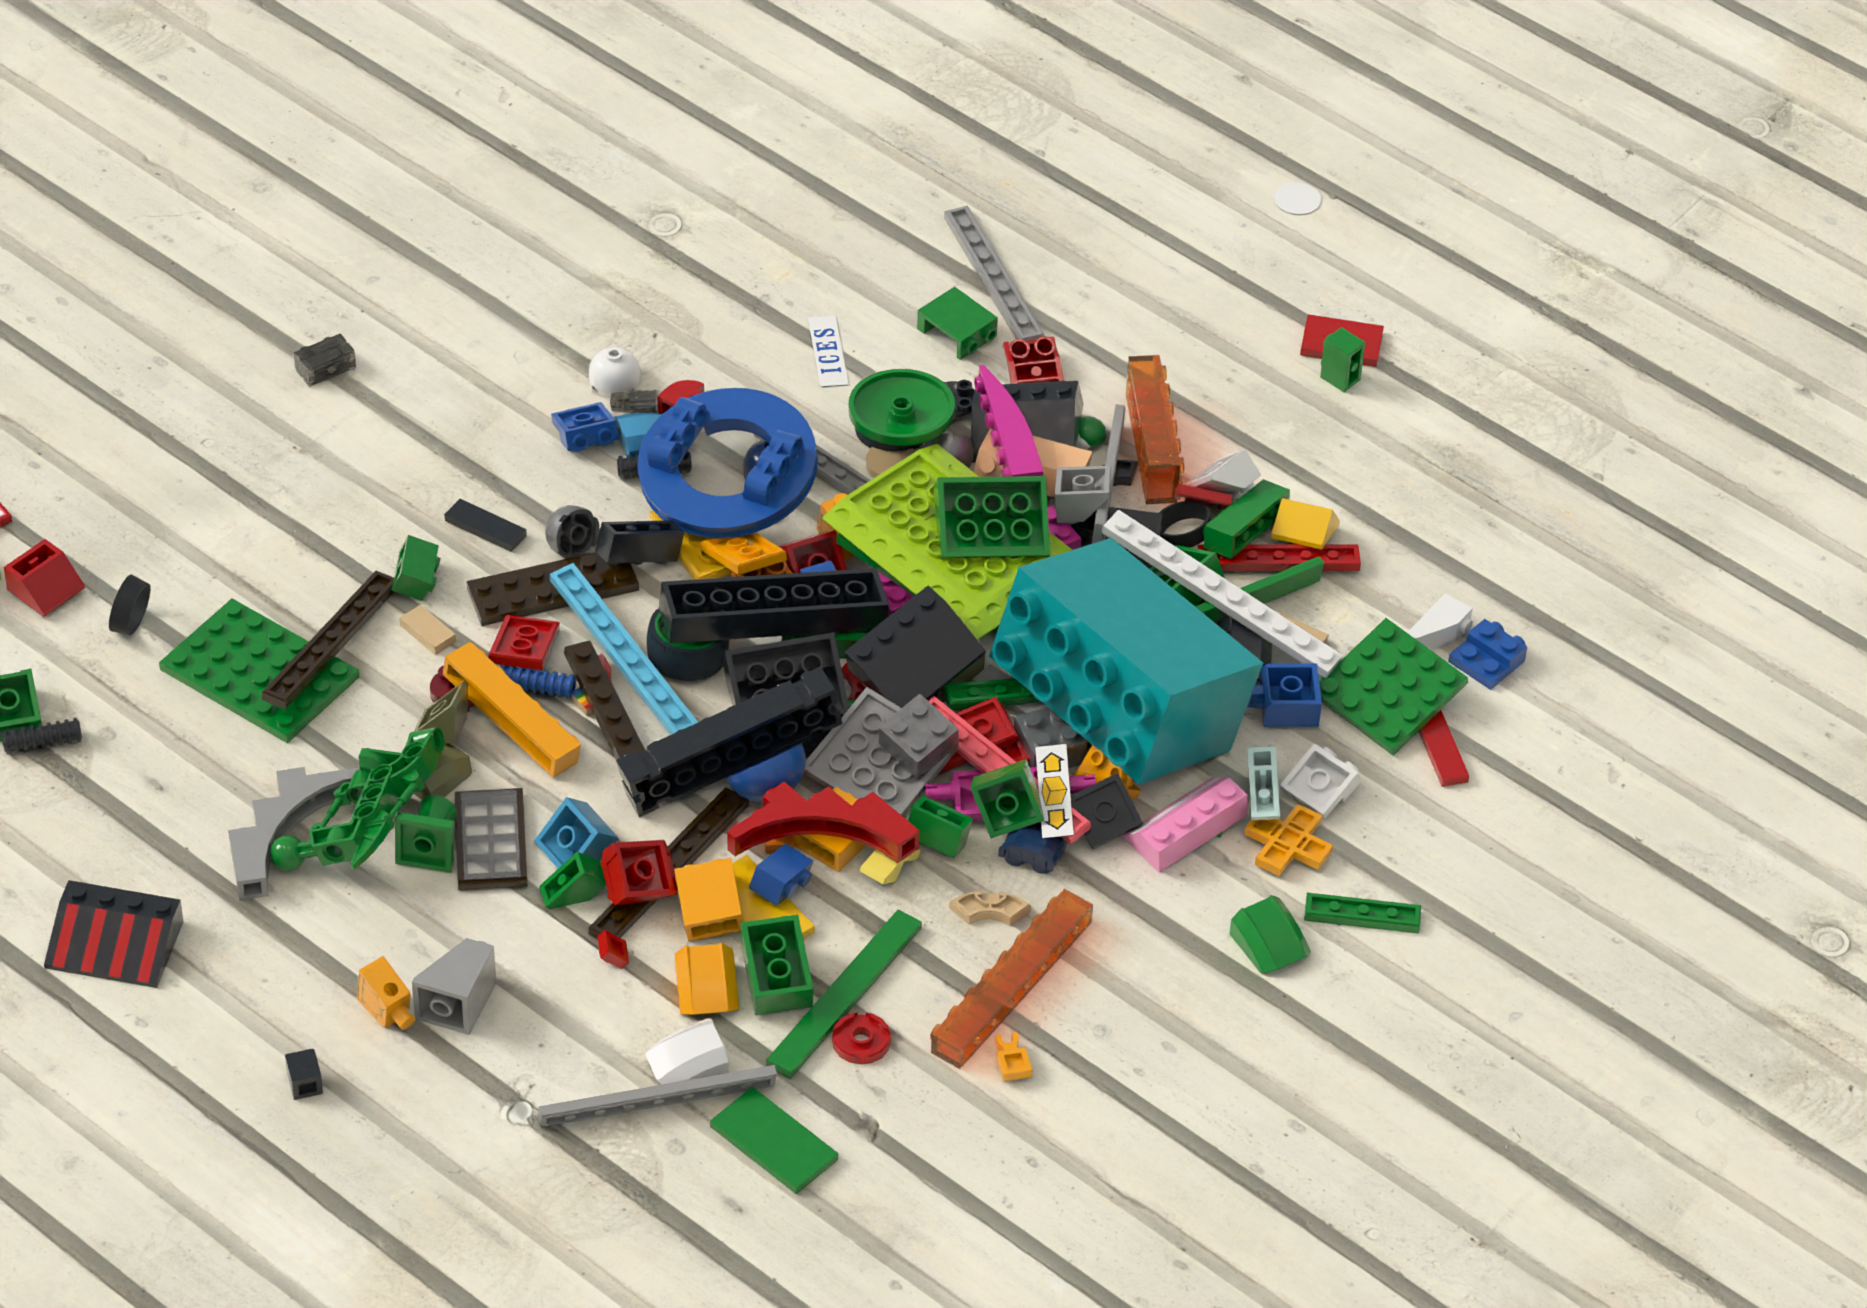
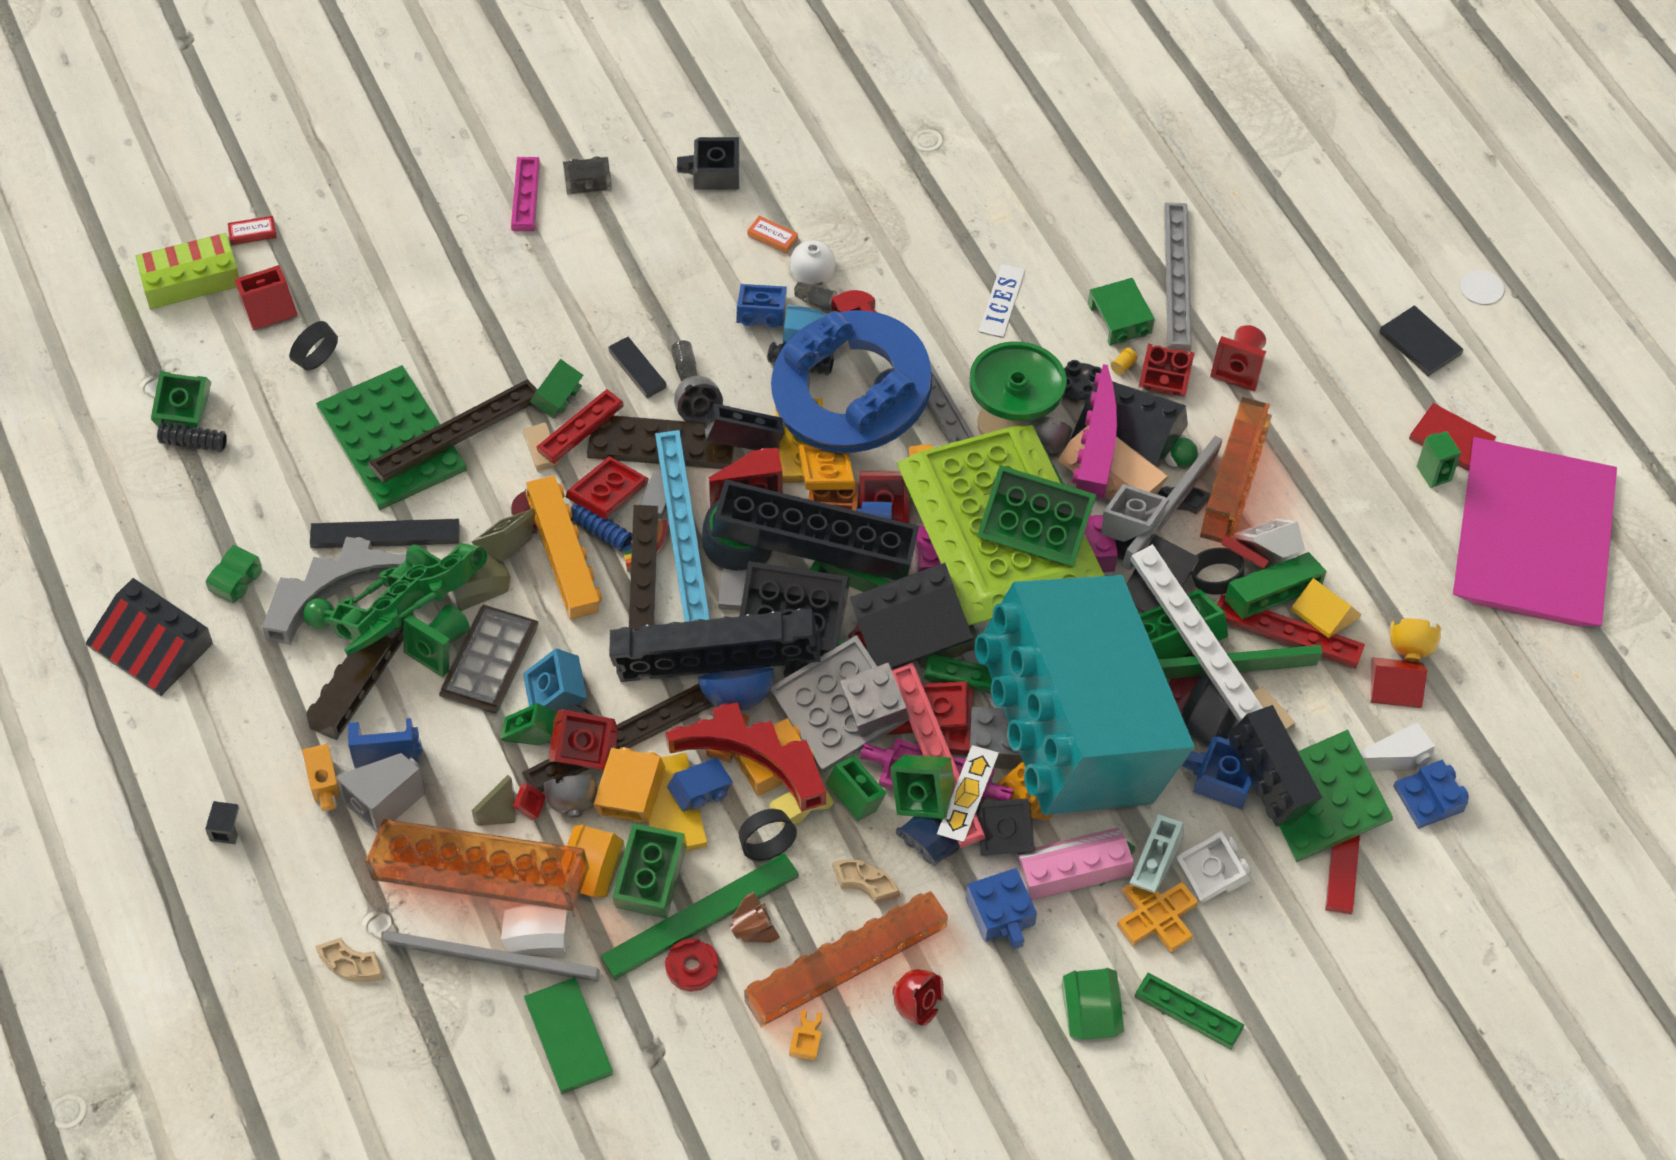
camera: 25 degrees right, 10 degrees up
none -> green brick [205,545,262,603]
none -> dark brown brick [306,612,414,741]
none -> black tile [310,519,460,548]
none -> tan tile [315,937,384,982]
none -> blue panel [348,718,422,769]
none -> clear orange brick [365,819,589,911]
none -> olive slope [472,775,515,826]
none -> dark pink tile [511,157,540,231]
none -> red tile [536,389,624,464]
none -> flat silver cylinder [544,775,597,818]
none -> light grey tile [640,470,667,519]
none -> clear smoke hinge [671,340,697,382]
none -> black hinge [677,137,740,189]
none -> red slope [709,448,783,507]
none -> light grey tile [718,568,747,610]
none -> dark orange brick [730,892,780,942]
none -> black tyre [738,809,797,861]
none -> tile [747,216,798,254]
none -> red cylinder [892,969,944,1026]
none -> blue hinge [965,868,1037,950]
none -> yellow piece [1110,348,1138,375]
none -> red plant [1210,325,1267,392]
none -> black brick [1227,705,1322,827]
none -> red slope [1370,657,1427,708]
none -> black tile [1380,305,1463,376]
none -> yellow cylinder [1389,618,1442,662]
none -> dark pink piece [1453,437,1617,626]

